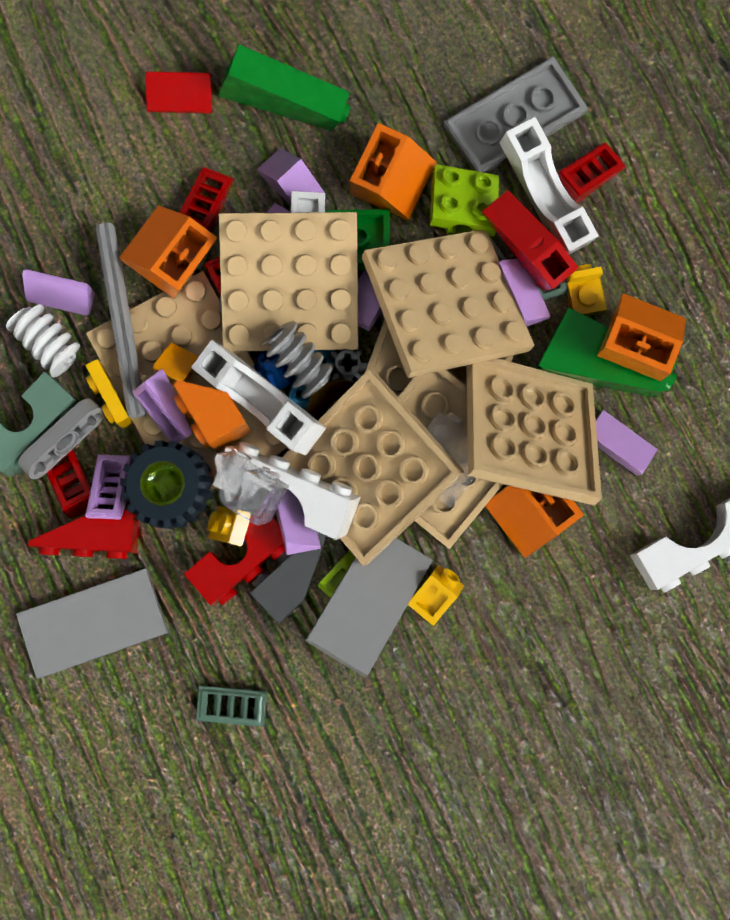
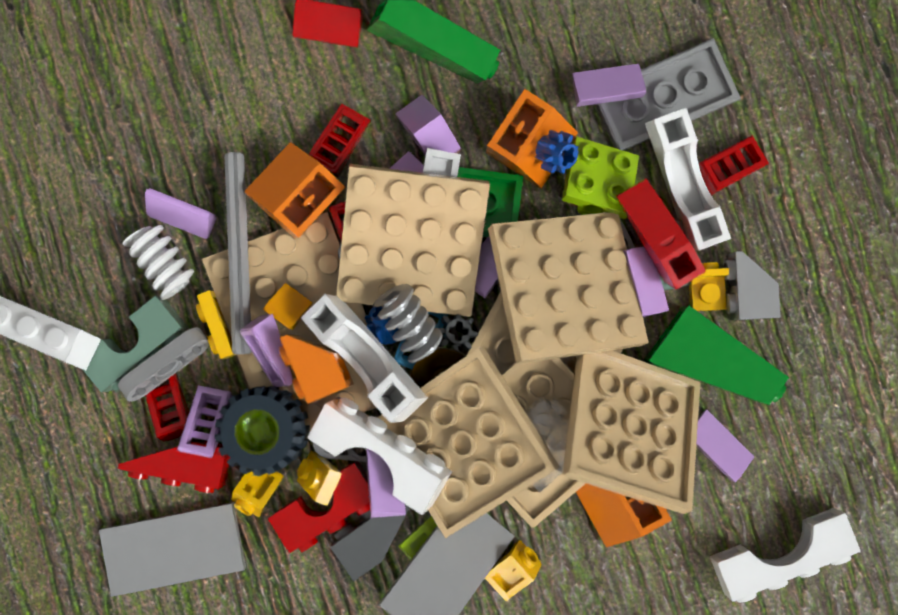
camera: 10 degrees right, 5 degrees up
clear slope [214,449,289,526] -> none
orange slope [597,293,686,382] -> none
none -> yellow bracket [231,471,284,517]
none -> blue gear [535,130,578,174]
none -> lavender slope [572,64,646,107]
none -> light grey slope [723,251,781,320]

